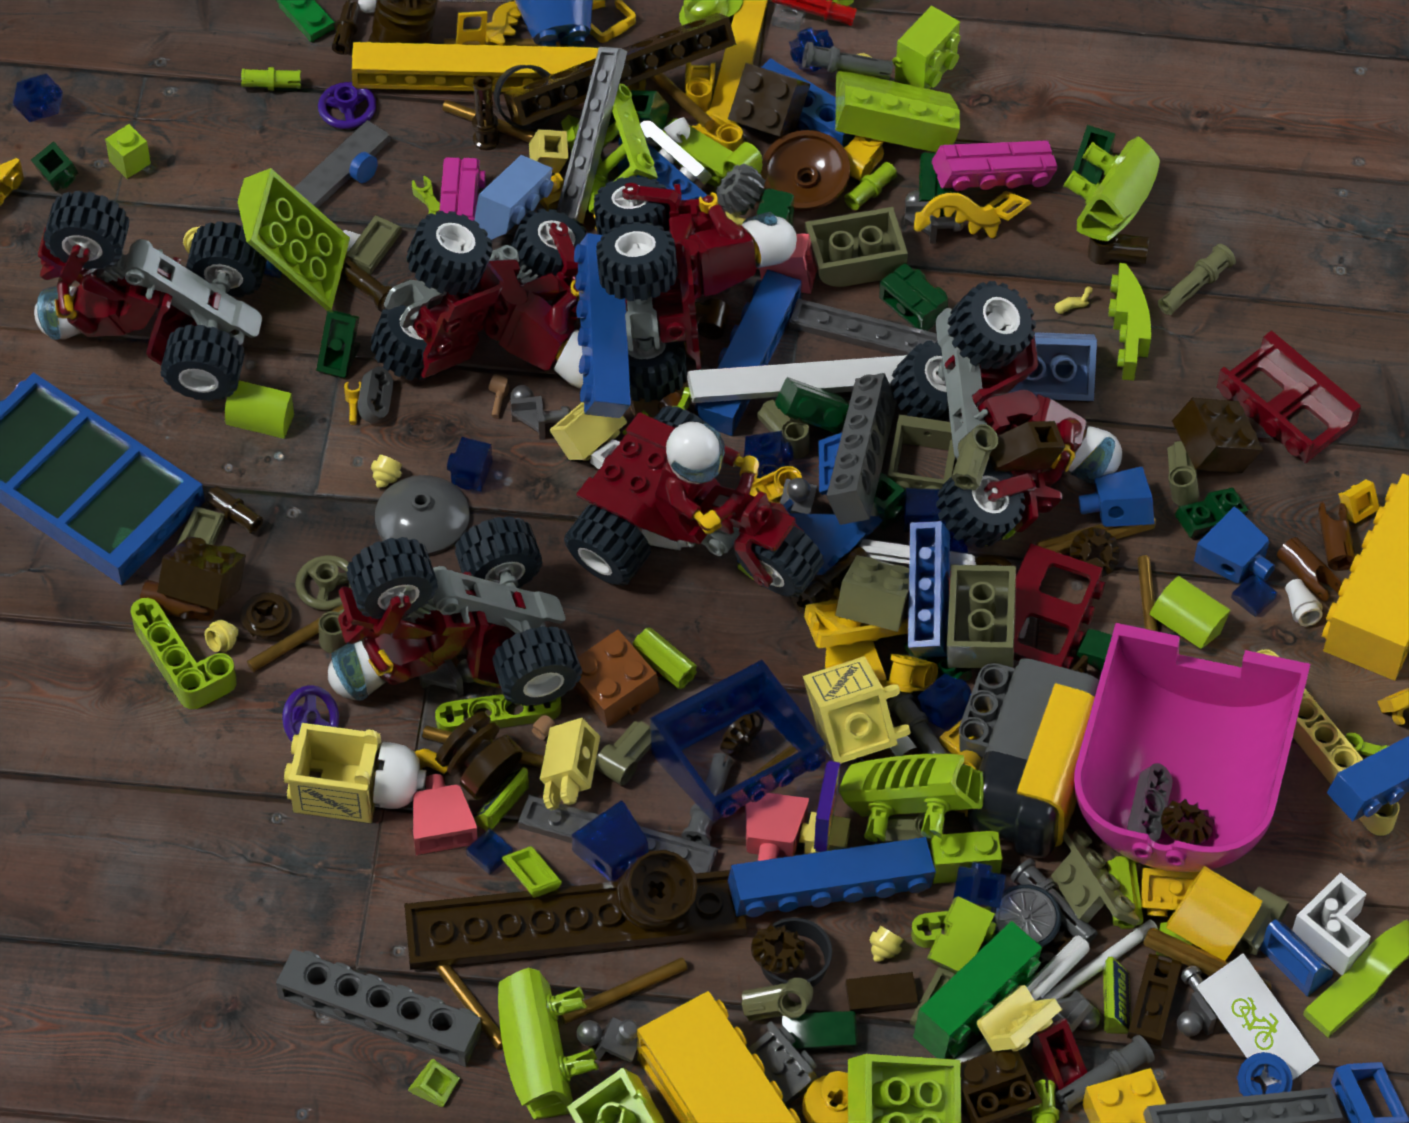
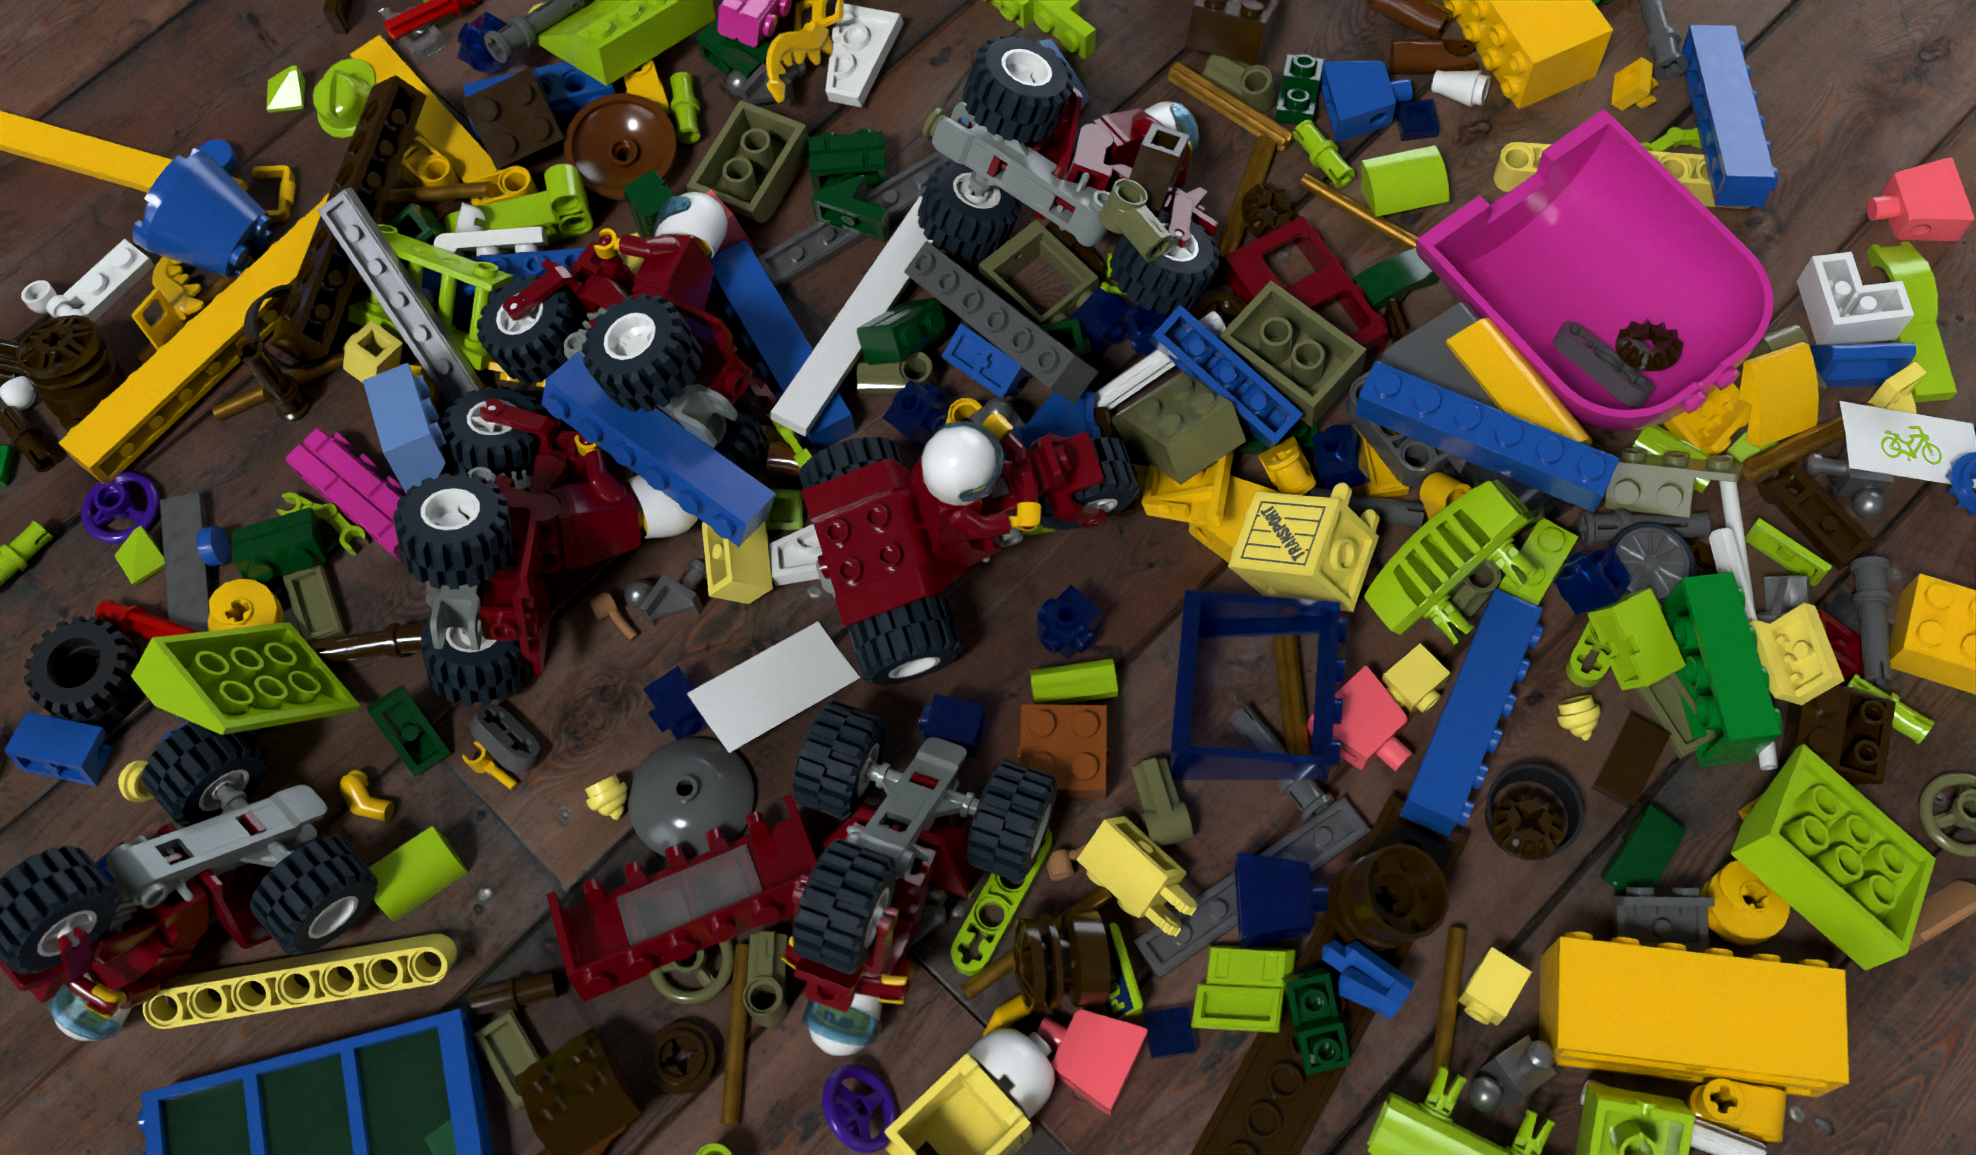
camera: 45 degrees left, 10 degrees up
light yellow plate [205,620,238,652] -> none
dark grey gear [716,163,766,217] -> none
dark brown gear [720,712,764,756] -> none
olive piece [742,978,813,1021] -> none
dark purple tile [814,761,840,852] -> none
light yellow piece [1055,286,1093,314] -> none
blue torso [1078,466,1155,527] -> none
none -> blue hinge [4,712,112,787]
none -> black tyre [24,616,144,727]
none -> red axle [95,599,199,640]
none -> lime slope [114,525,165,587]
none -> light yellow beam [143,934,457,1029]
none -> yellow piece [207,579,284,631]
none -> dark green brick [232,507,327,583]
none -> yellow arm [339,770,394,822]
none -> dark red window [546,794,818,1002]
none -> white sticker [687,622,860,753]
none -> dark green slope [811,175,890,243]
none -> white wing [825,2,903,107]
none -> clear blue brick [919,694,986,758]
none -> clear blue brick [1037,585,1102,660]
none -> pearl gold axle [1168,61,1294,151]
none -> lime tile [1205,945,1296,994]
none -> dark green slope [1282,967,1351,1075]
none -> lime pin [1293,120,1355,188]
none -> blue rock [1322,940,1415,1020]
none -> blue brick [1355,361,1620,513]
none -> light yellow brick [1458,947,1532,1026]
none -> light yellow tile [1867,361,1927,414]

